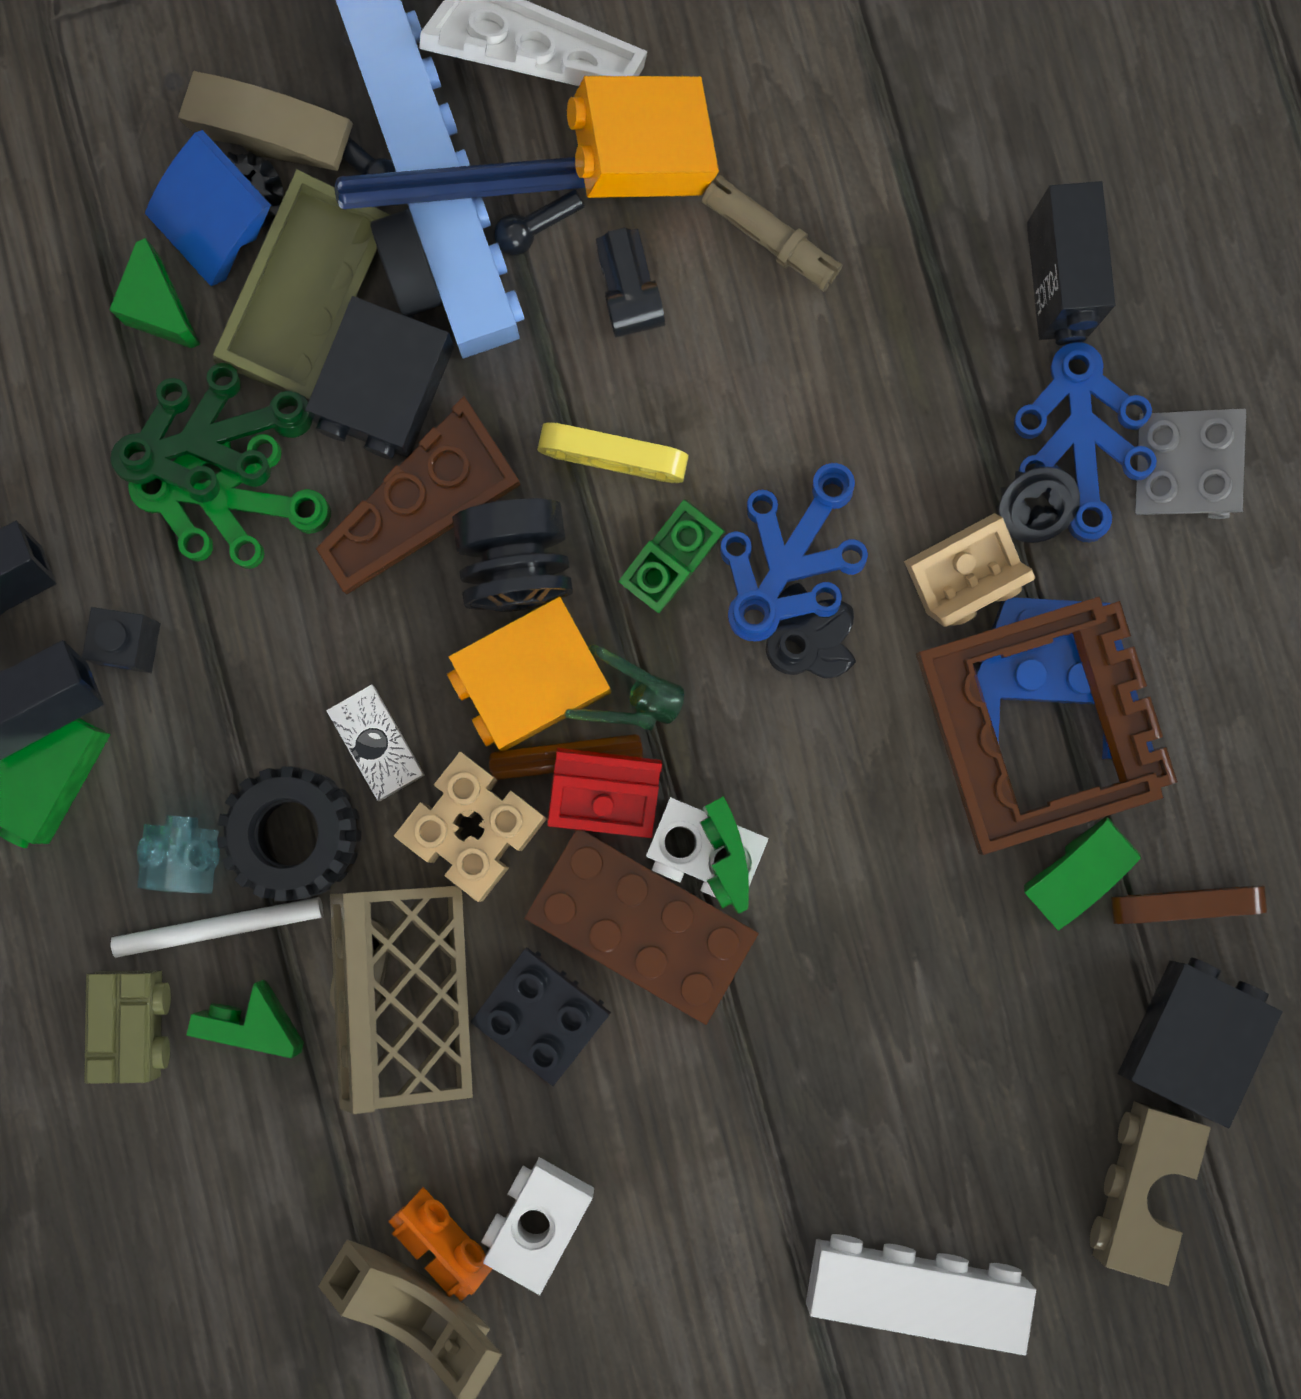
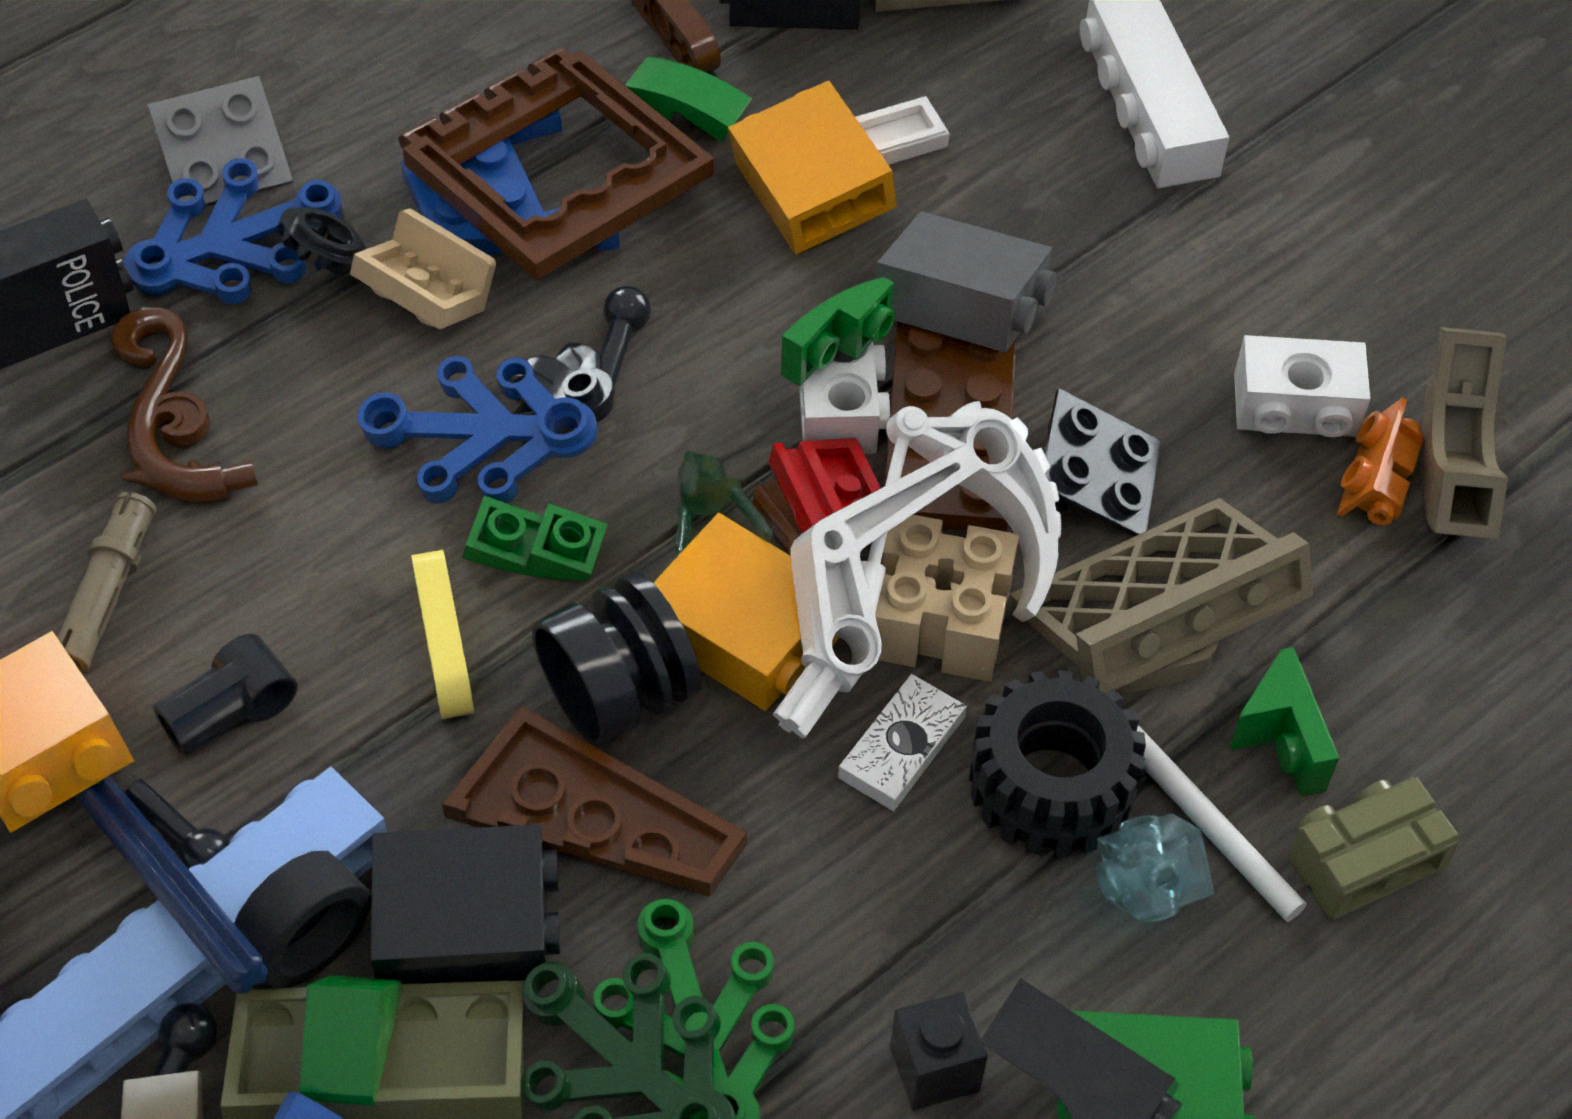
camera: 115 degrees left, 30 degrees down
none -> reddish brown plant [111,307,258,503]
none -> green slope [299,975,402,1106]
none -> black bar [600,286,651,386]
none -> light orange brick [728,80,897,255]
none -> white piece [773,401,1061,738]
none -> white tile [855,96,950,165]
none -> dark grey brick [875,211,1057,353]

